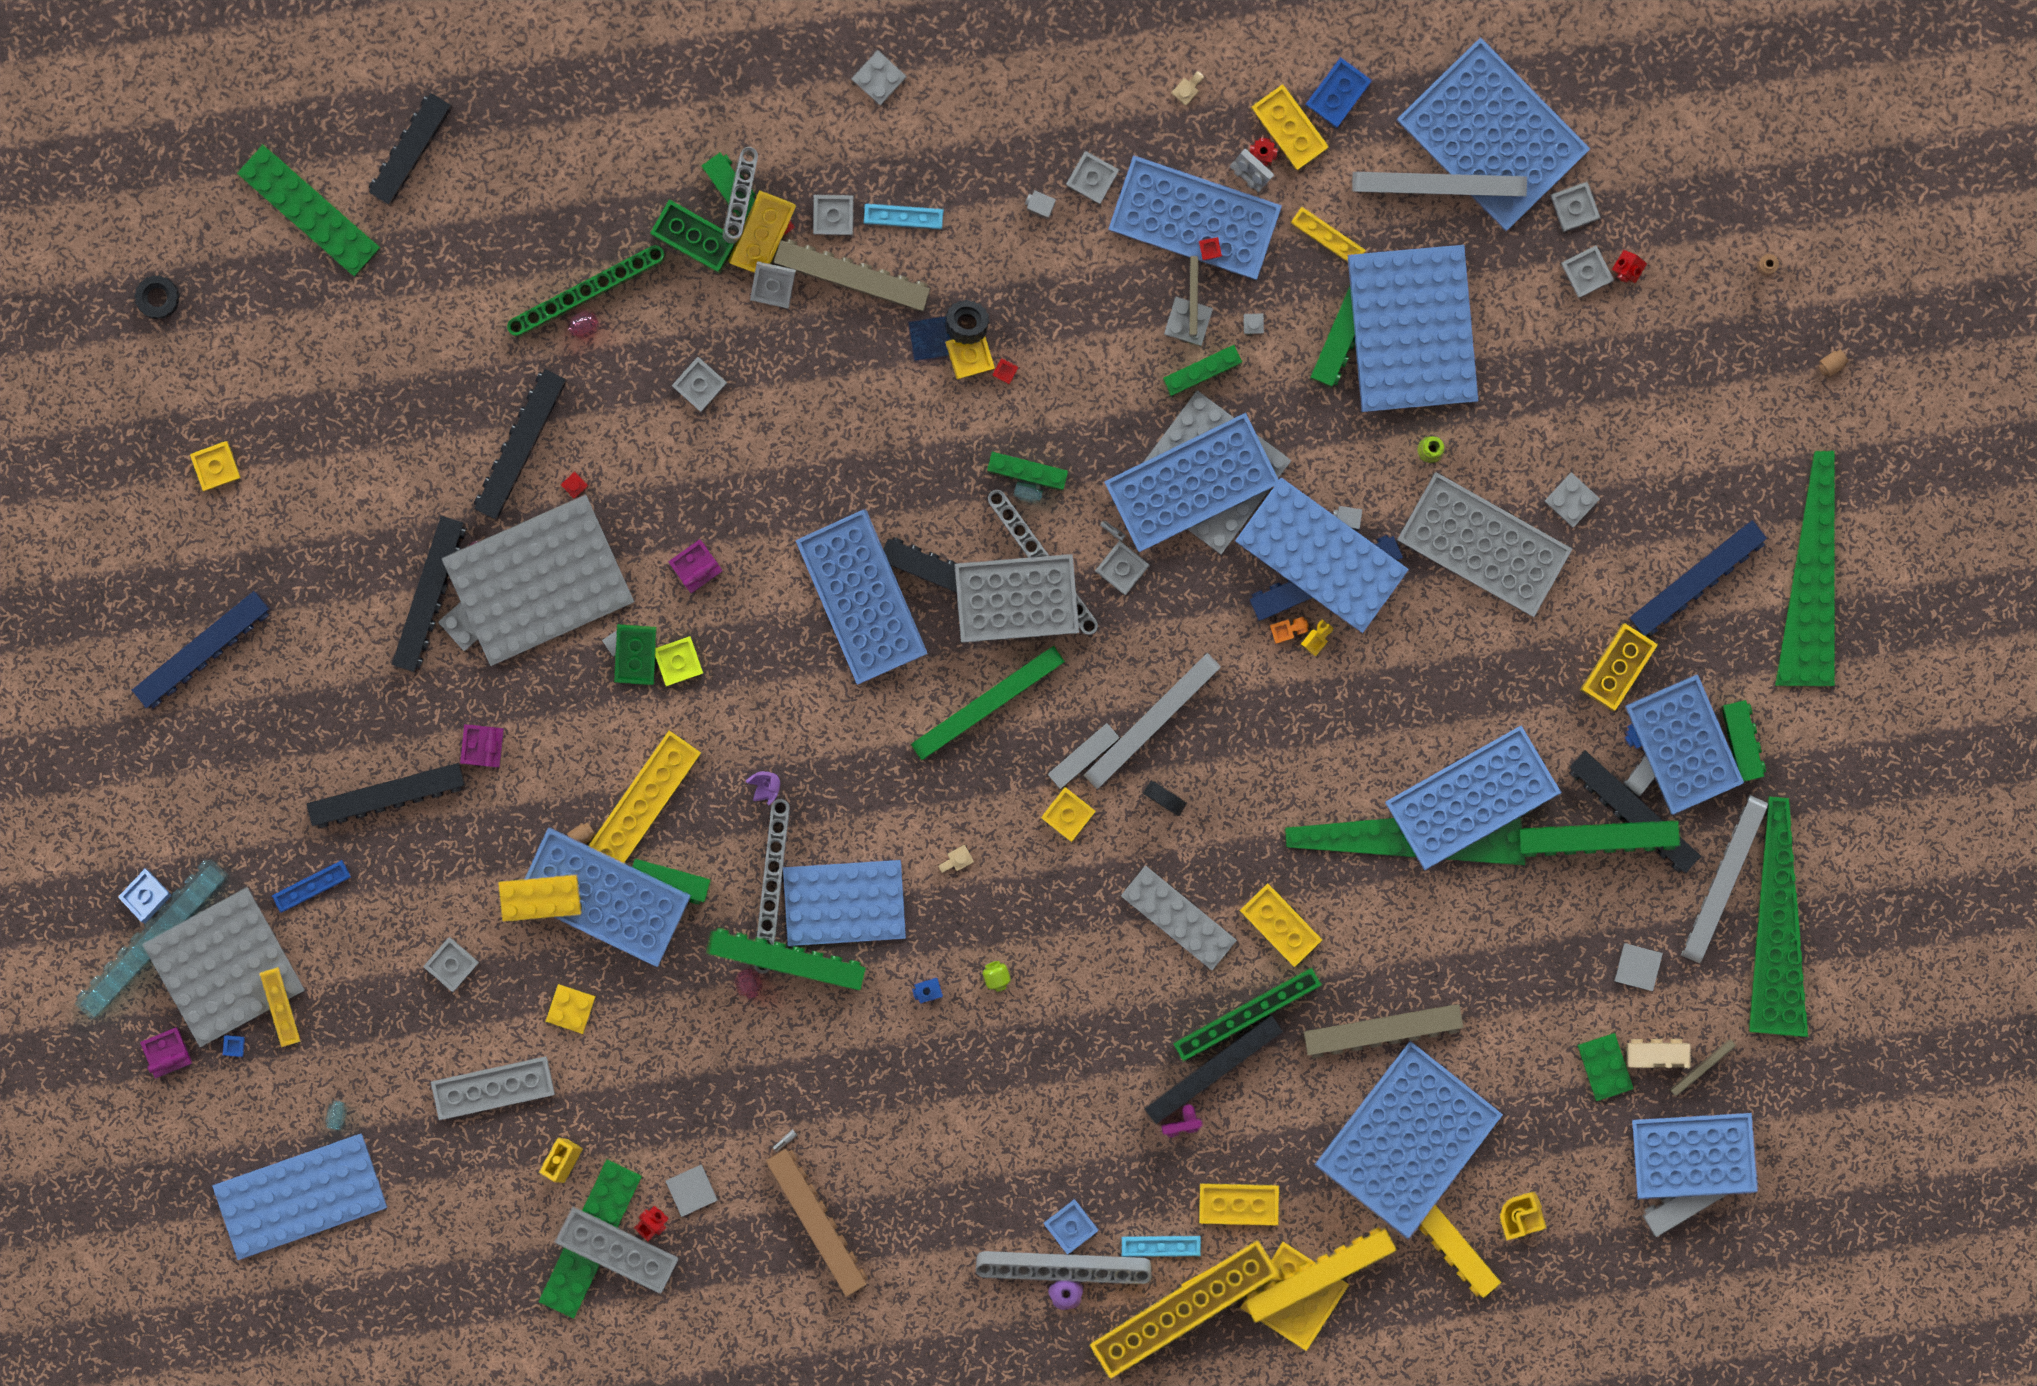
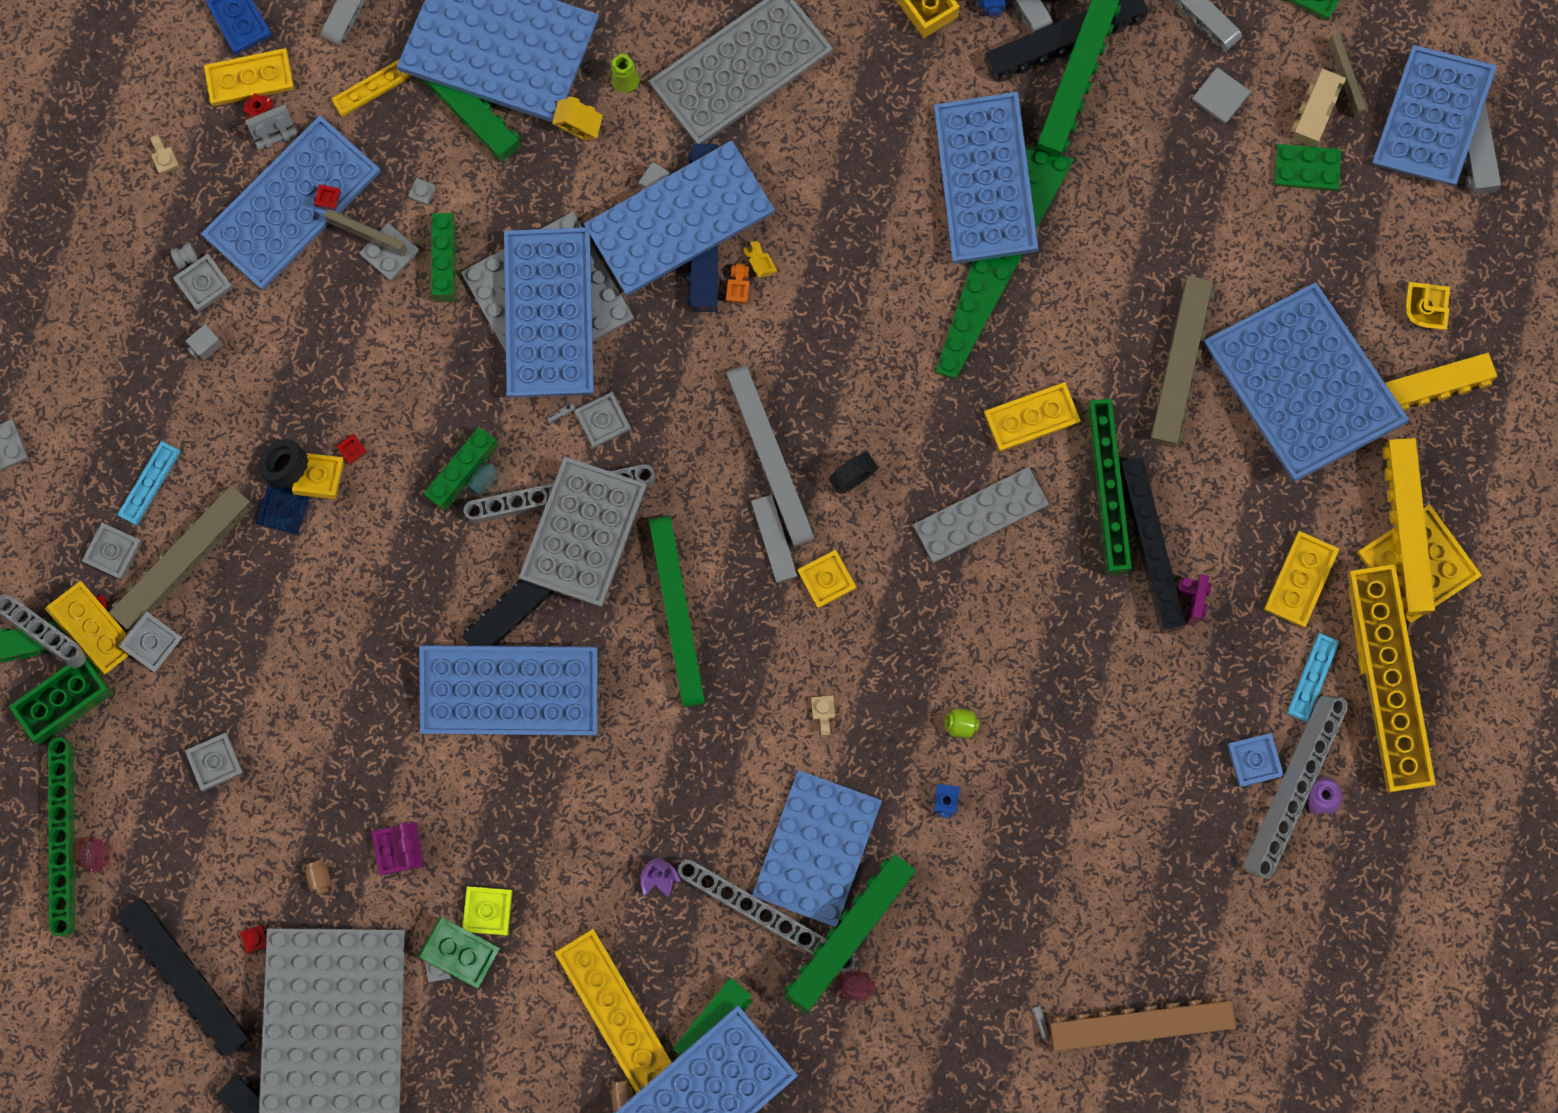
camera: 60 degrees left, 10 degrees down
none -> light grey wheel [170,242,199,270]
none -> medium nougat brick [305,860,332,895]
none -> yellow brick [552,97,603,141]

